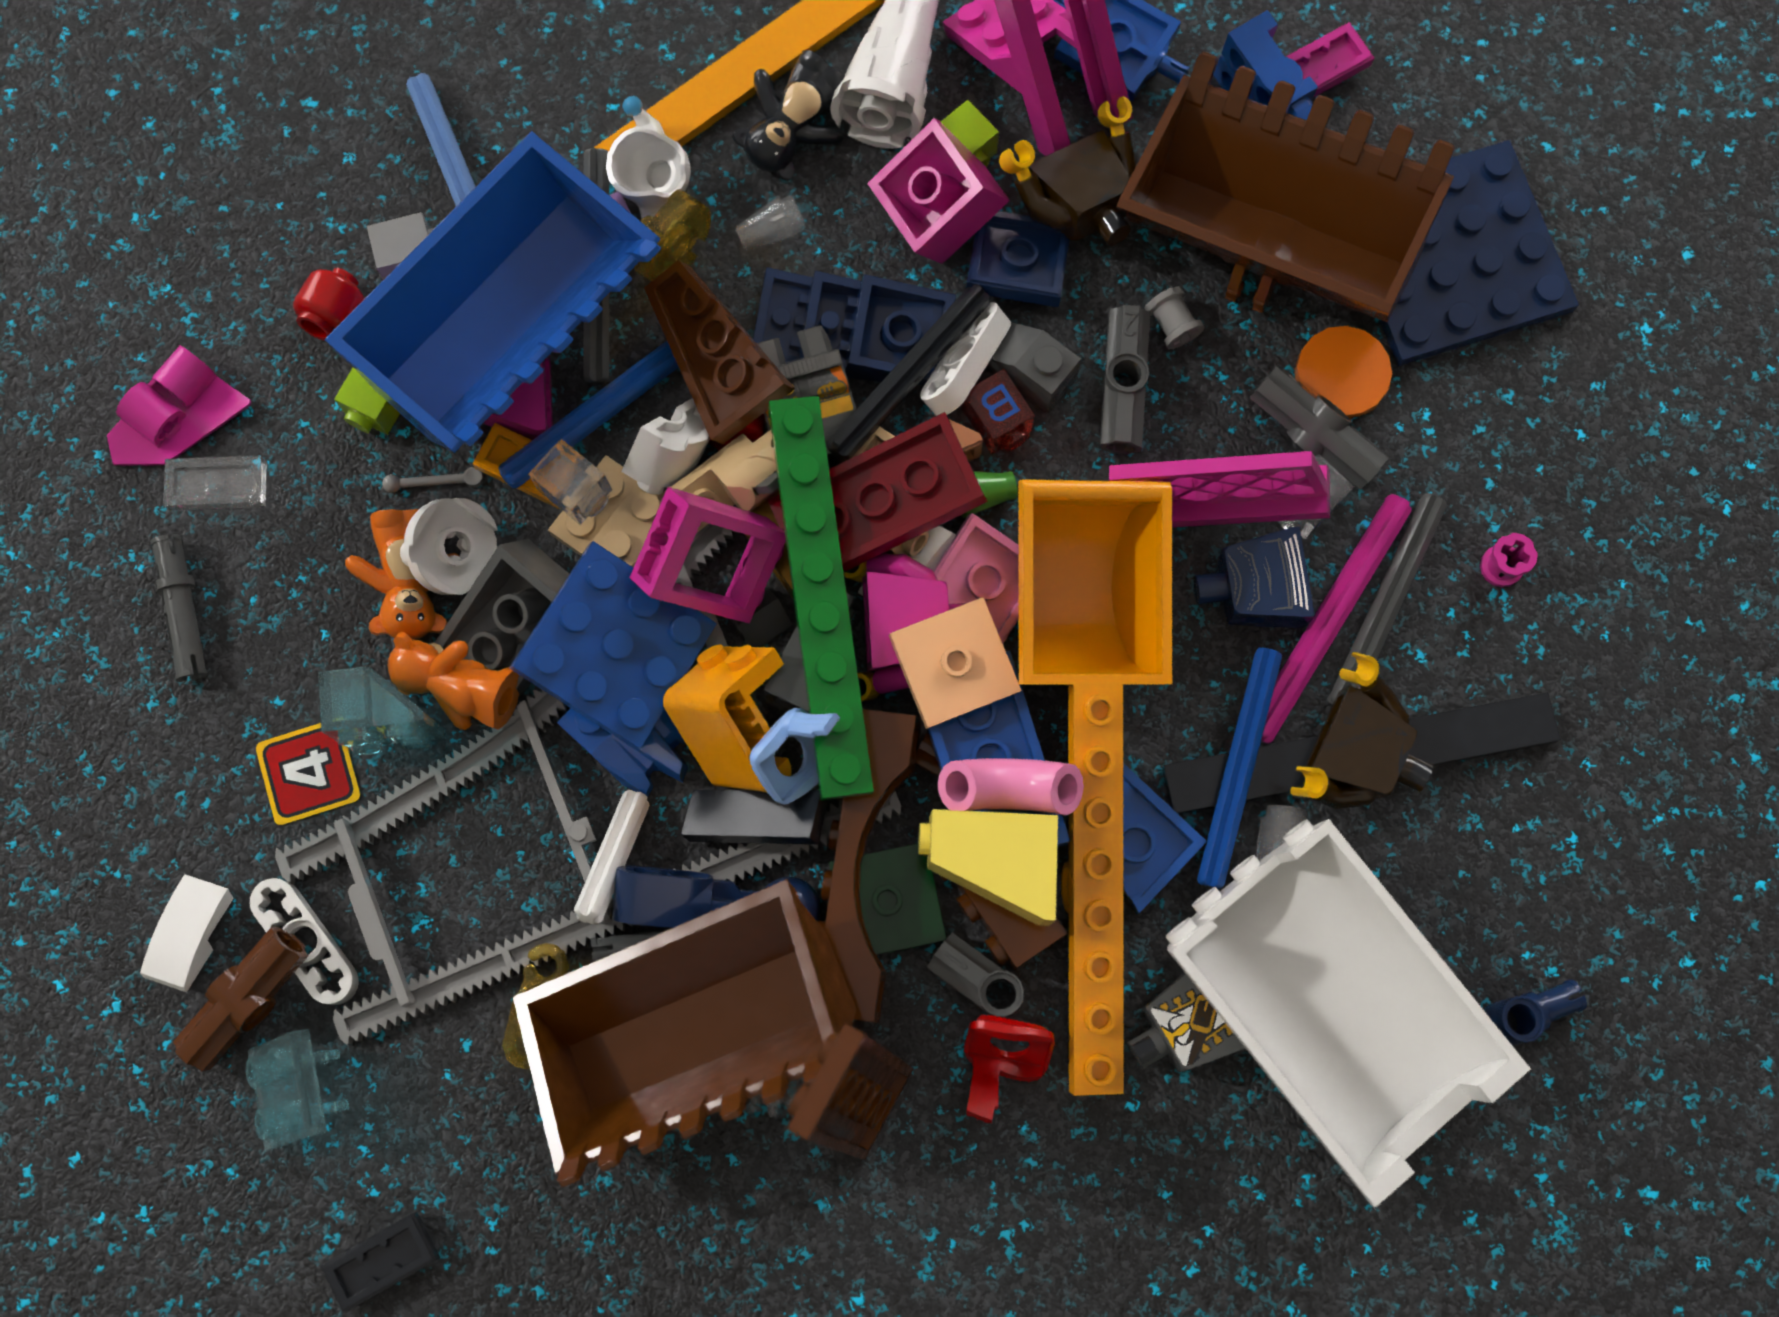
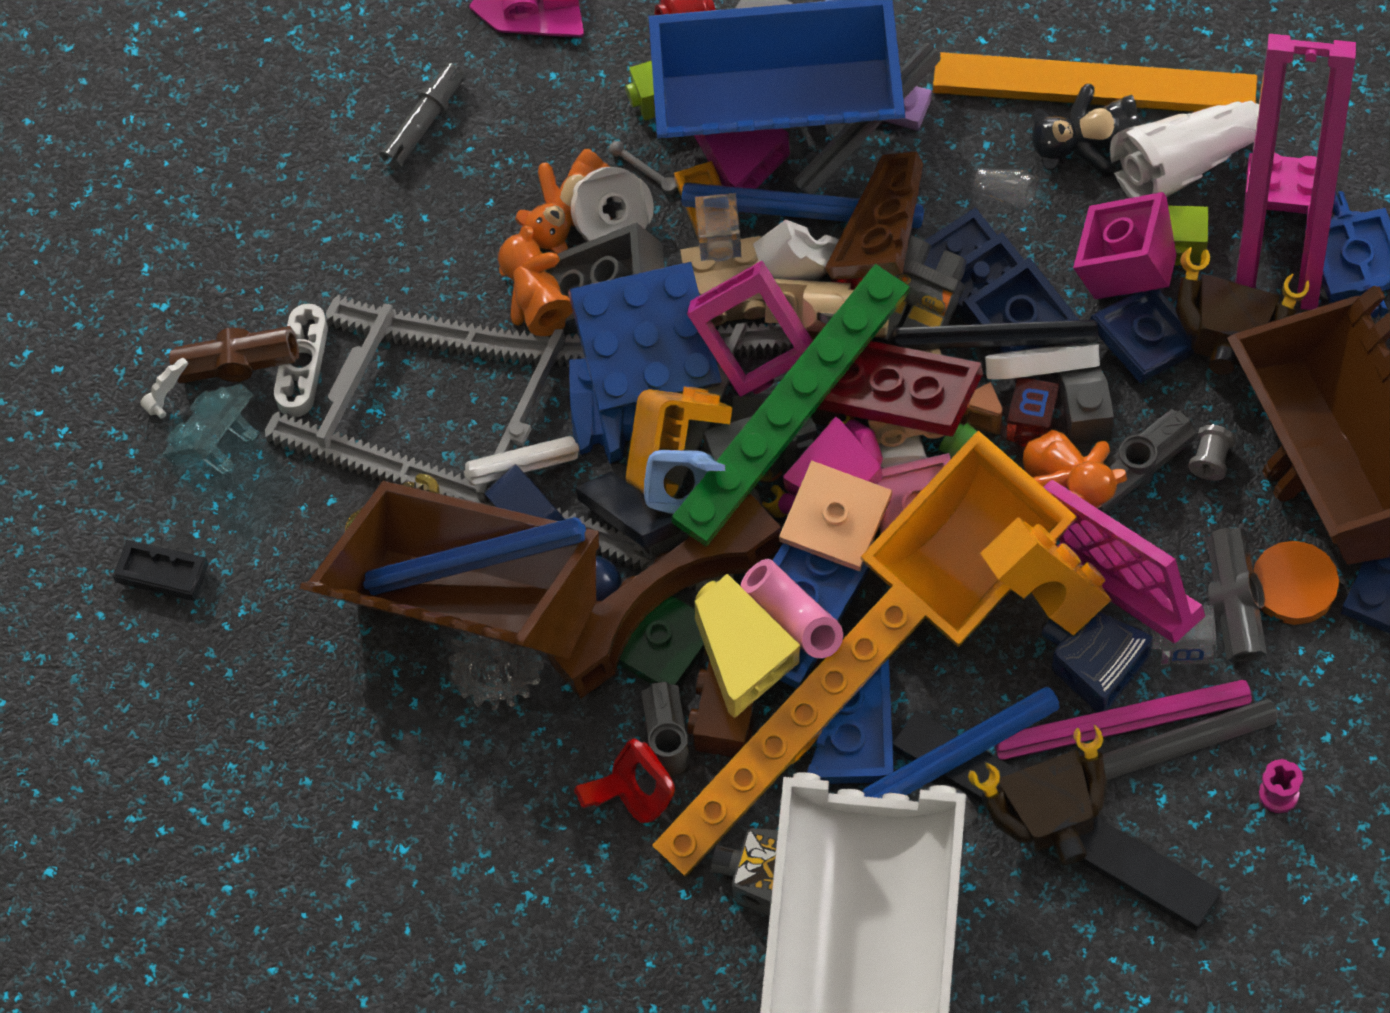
camera: 50 degrees right, 15 degrees down
white slope [140,874,234,992] -> none
clear plate [163,456,267,511] -> none
sticker [256,719,360,825] -> none
clear light blue slope [318,666,446,755] -> none
white piece [606,96,691,241] -> none
clear yellow plate [635,189,711,282] -> none
reddish brown plate [787,1023,914,1160] -> none
none -> white piece [140,358,189,419]
none -> blue axle [363,517,586,595]
none -> light orange arch [980,517,1111,636]
none -> orange piece [1023,430,1127,509]

